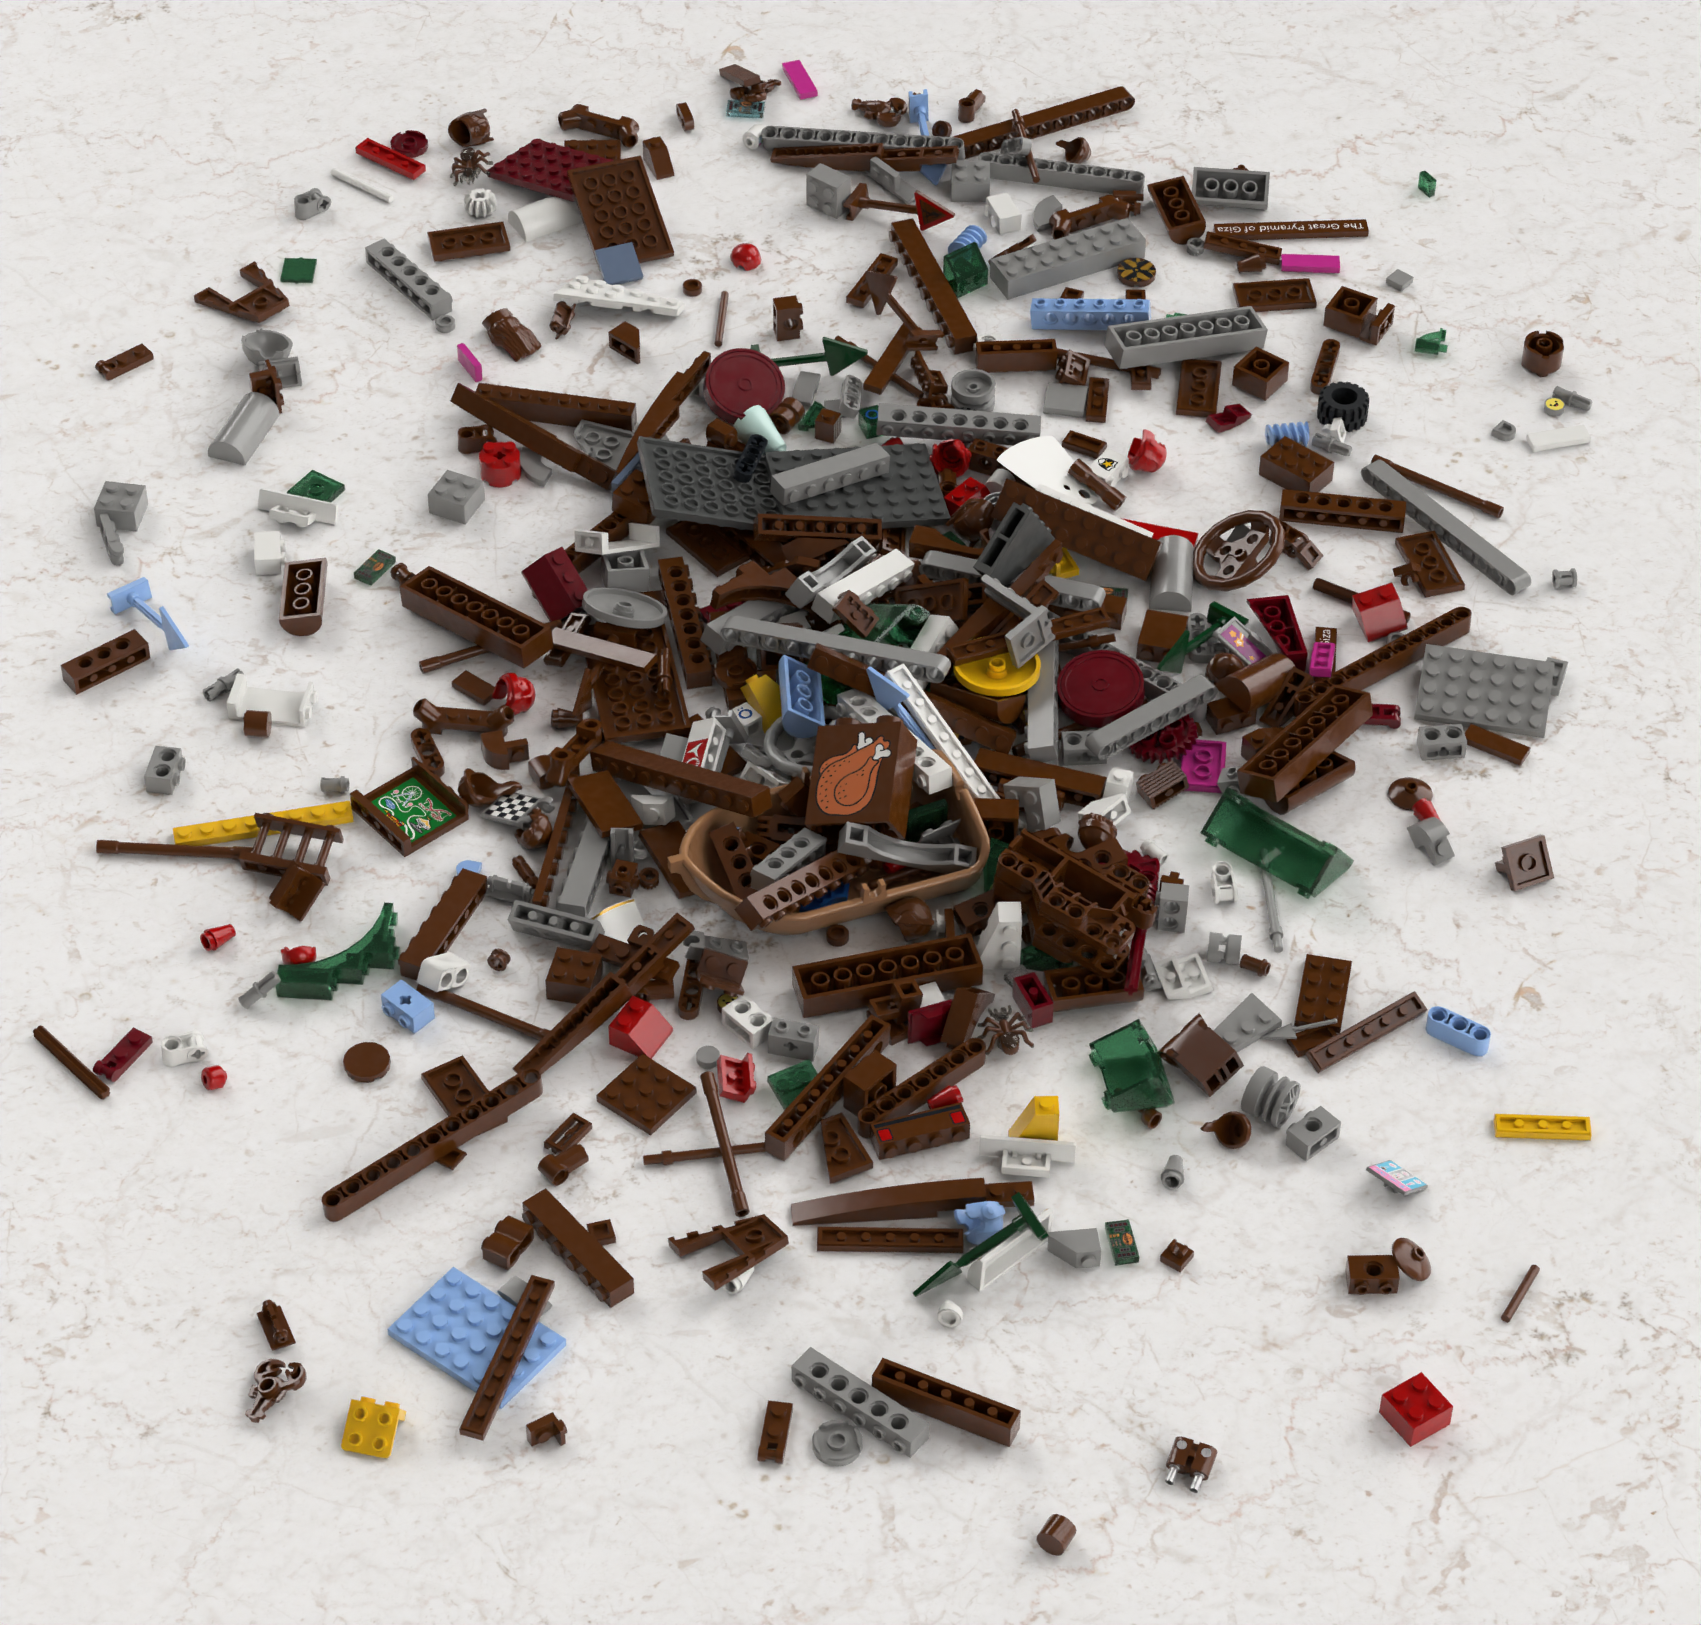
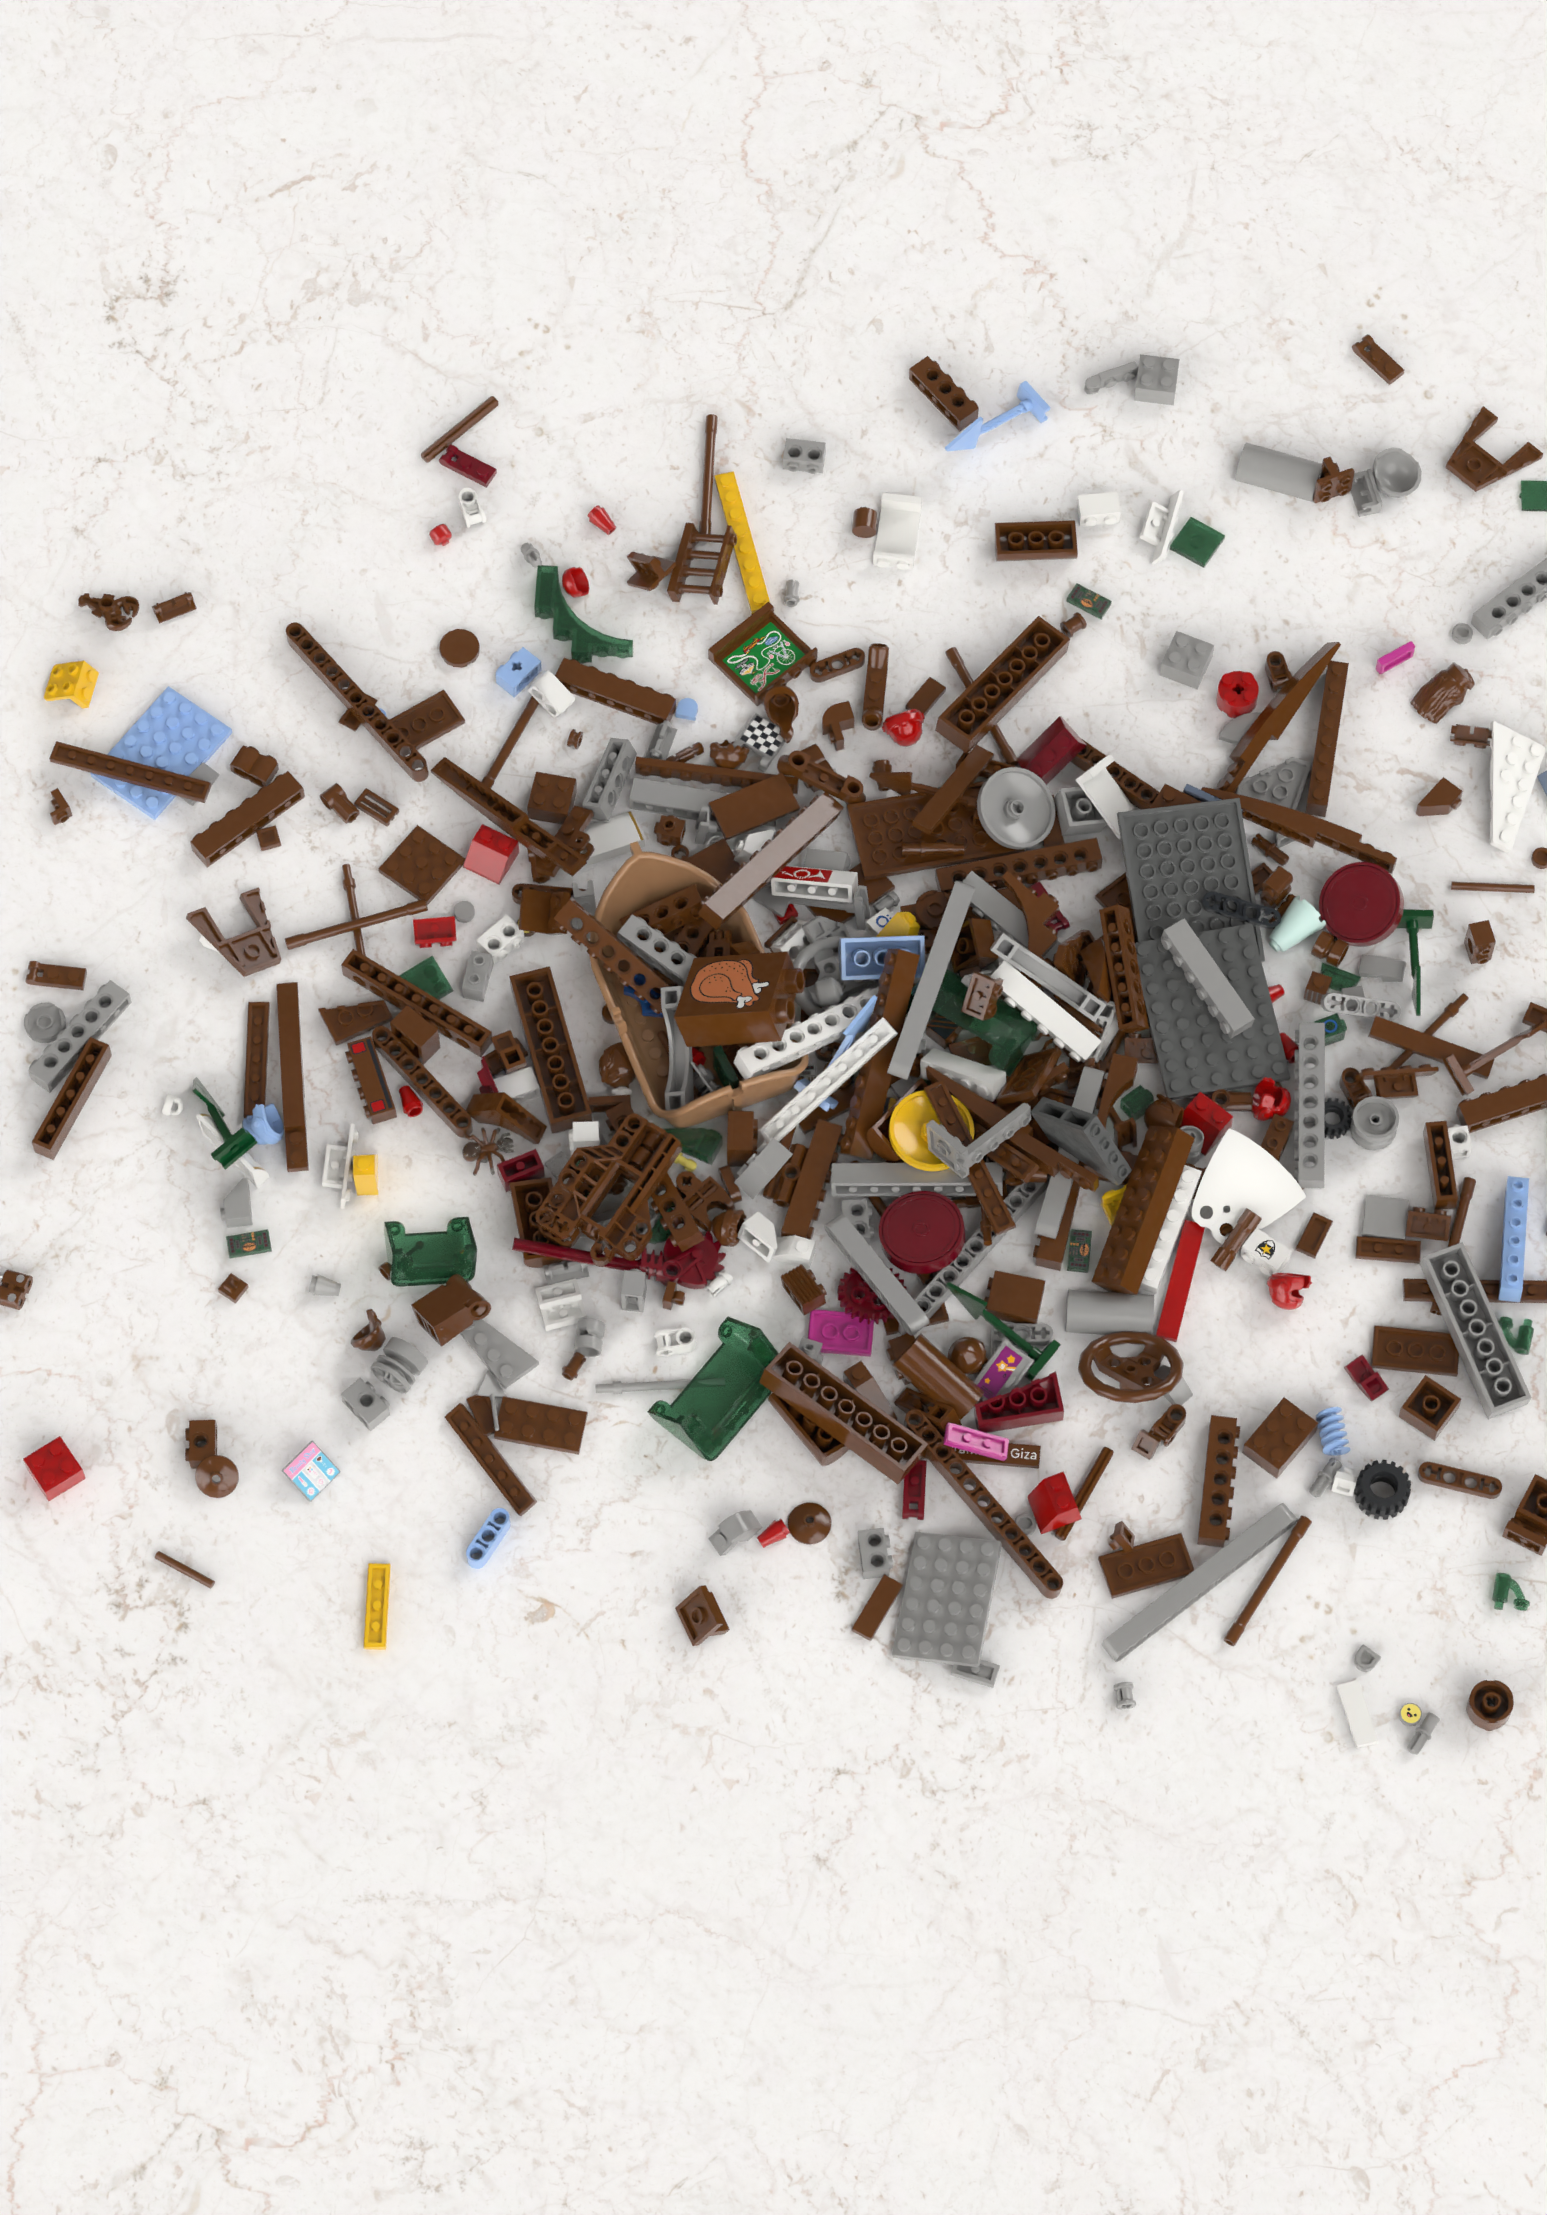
camera: 90 degrees right, 20 degrees up
light grey pin [203,668,244,701] -> none

